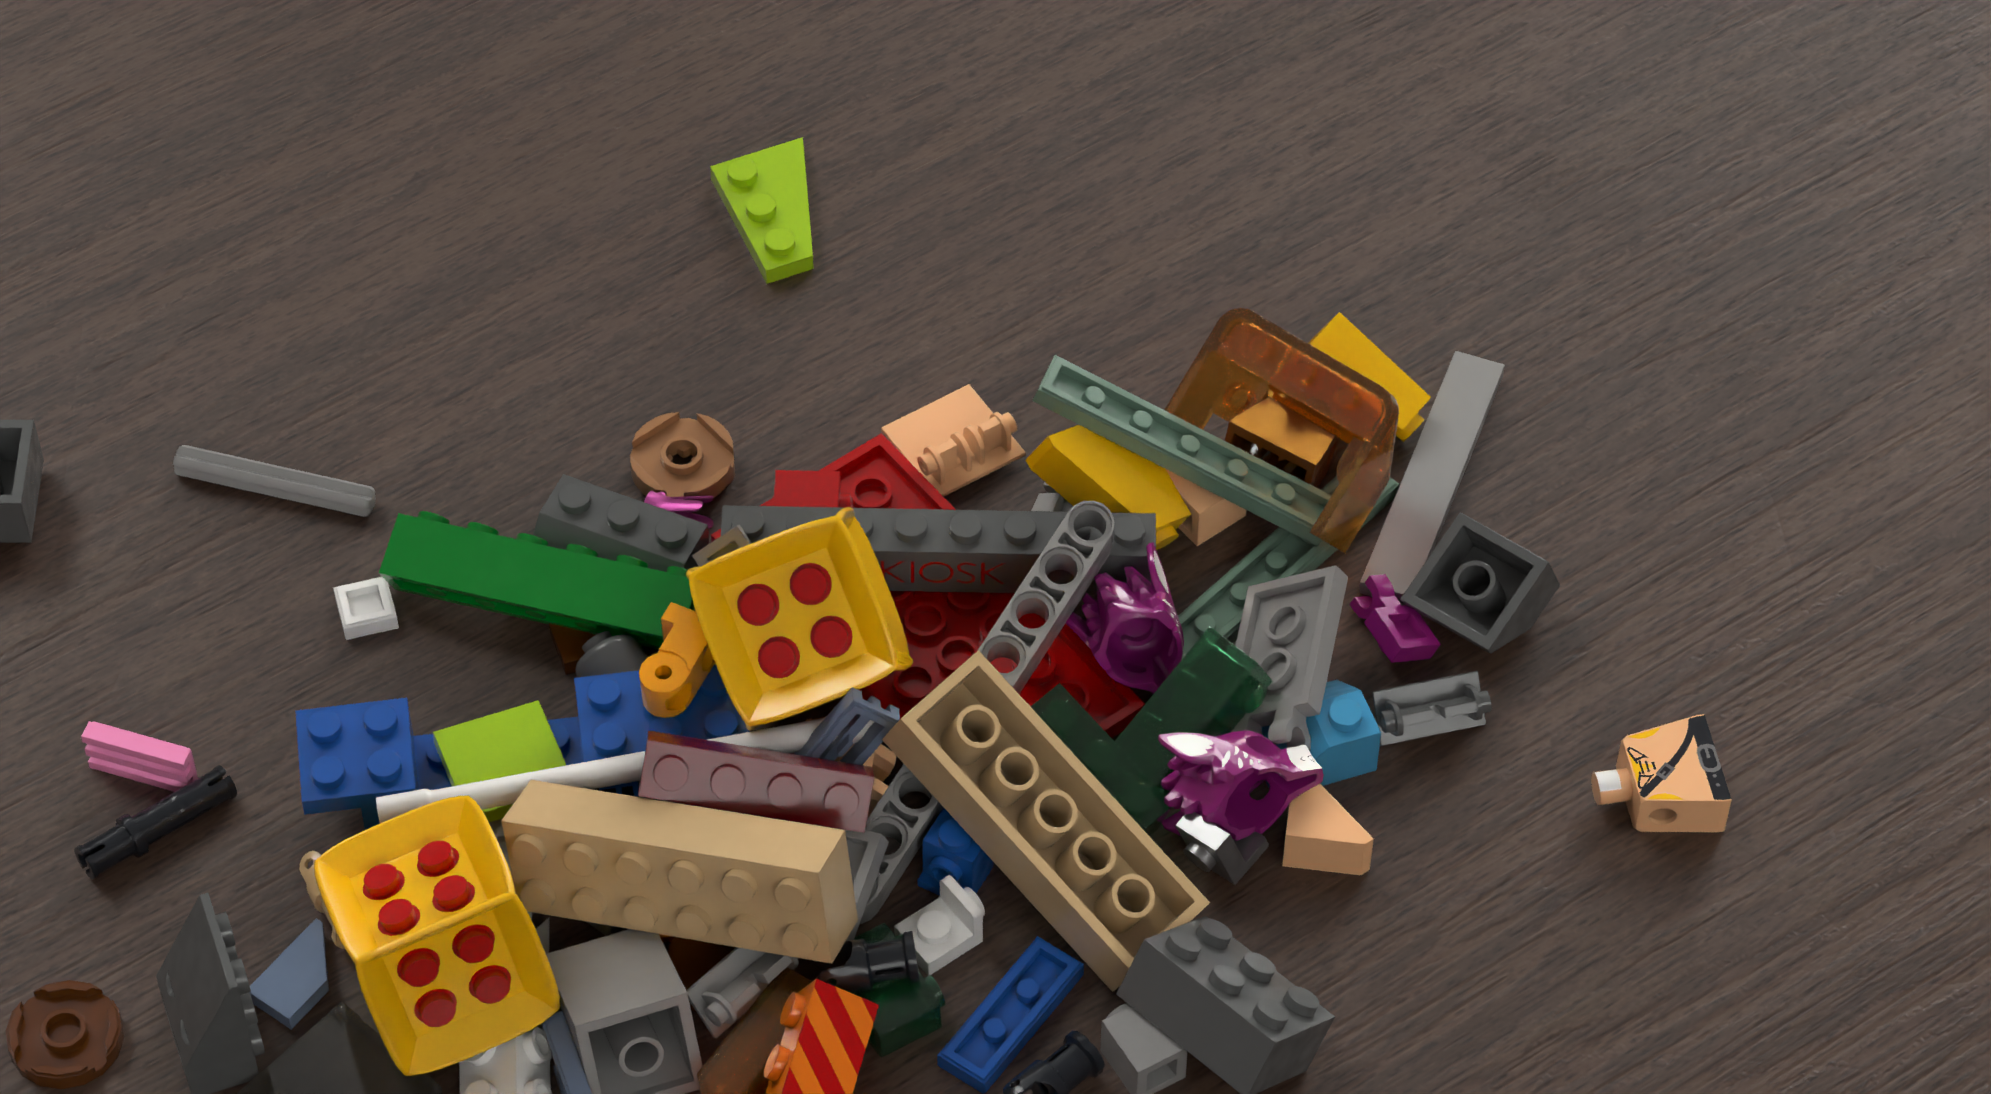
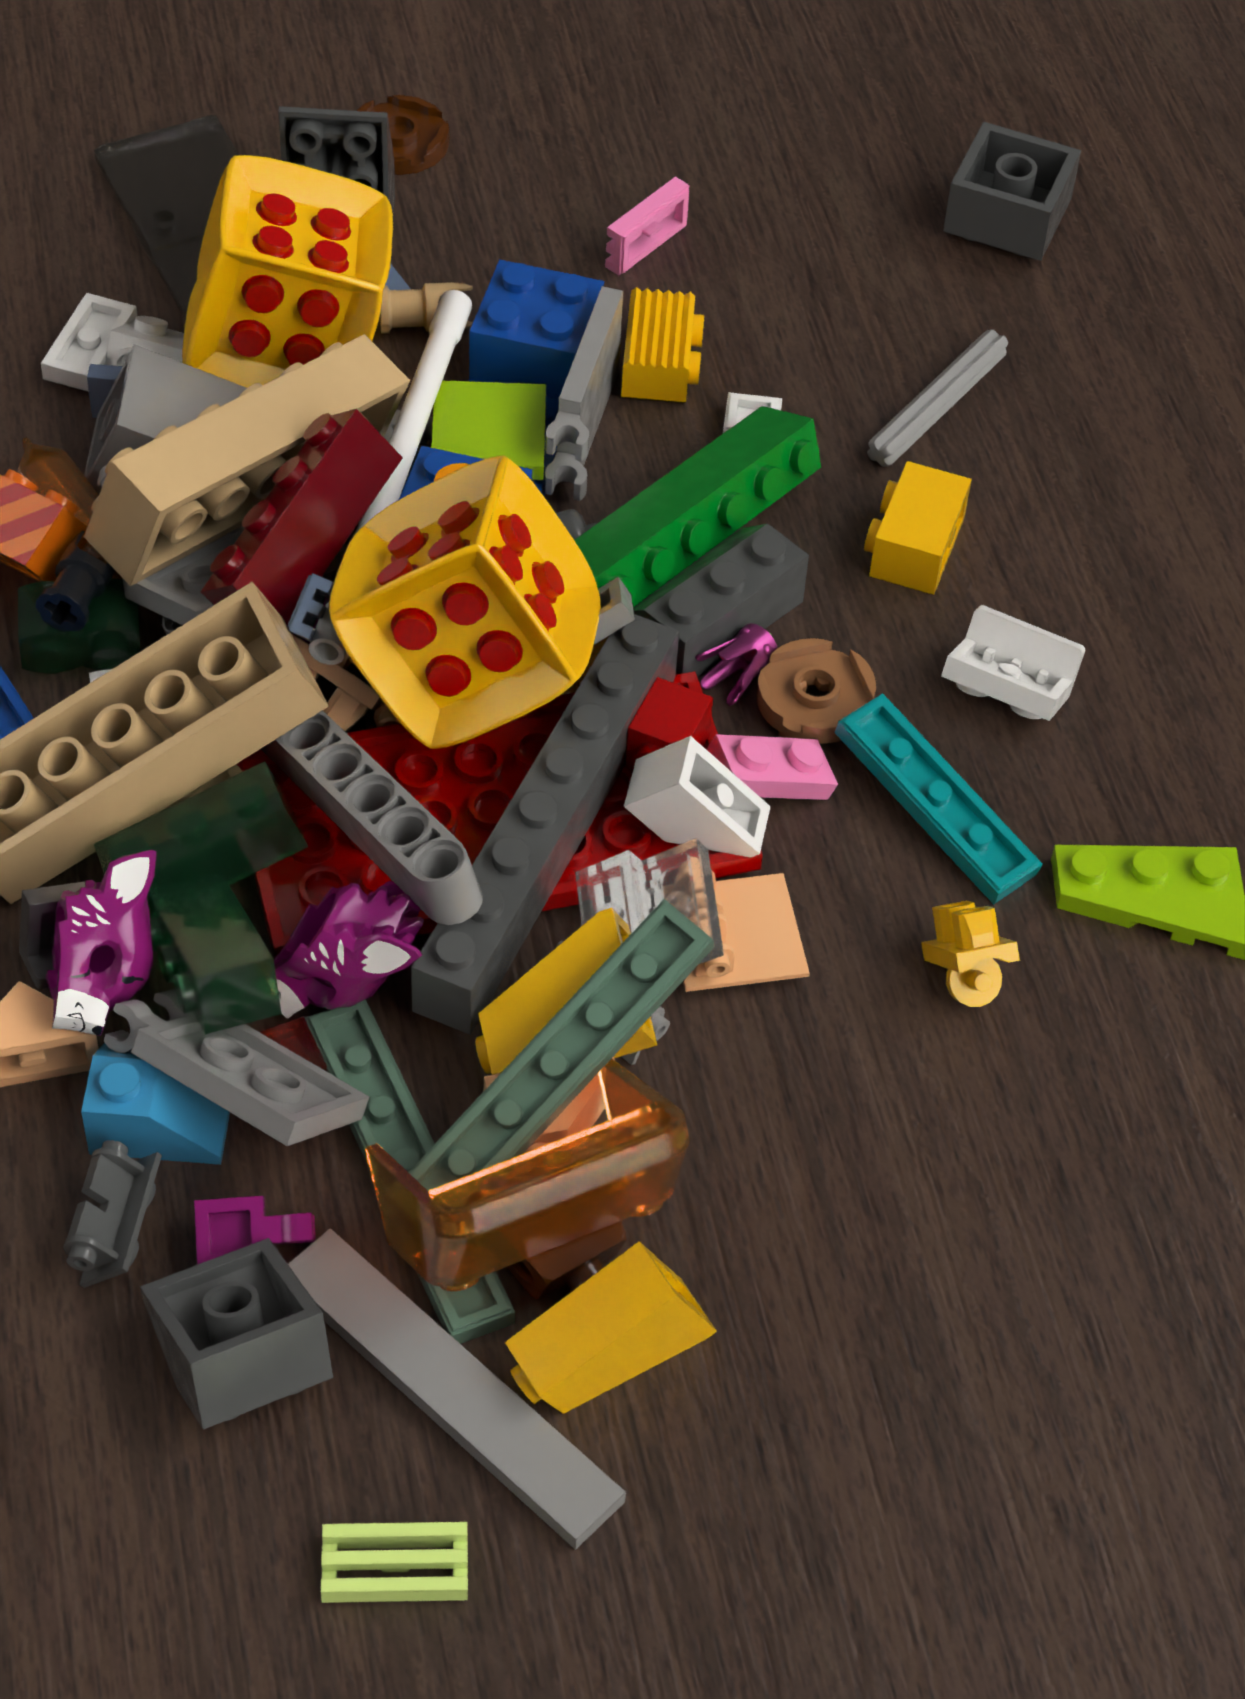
camera: 110 degrees right, 0 degrees up
black pin [74,765,237,879] -> none
none -> yellowish green tile [321,1522,468,1603]
none -> light grey tile [544,286,623,501]
none -> clear slope [575,838,724,964]
none -> yellow brick [621,287,704,402]
none -> white slope [624,736,770,858]
none -> bright pink plate [706,734,838,800]
none -> teal tile [834,693,1043,905]
none -> yellow brick [864,461,972,595]
none -> yellow hips [921,901,1020,1007]
none -> white bracket [941,605,1085,721]

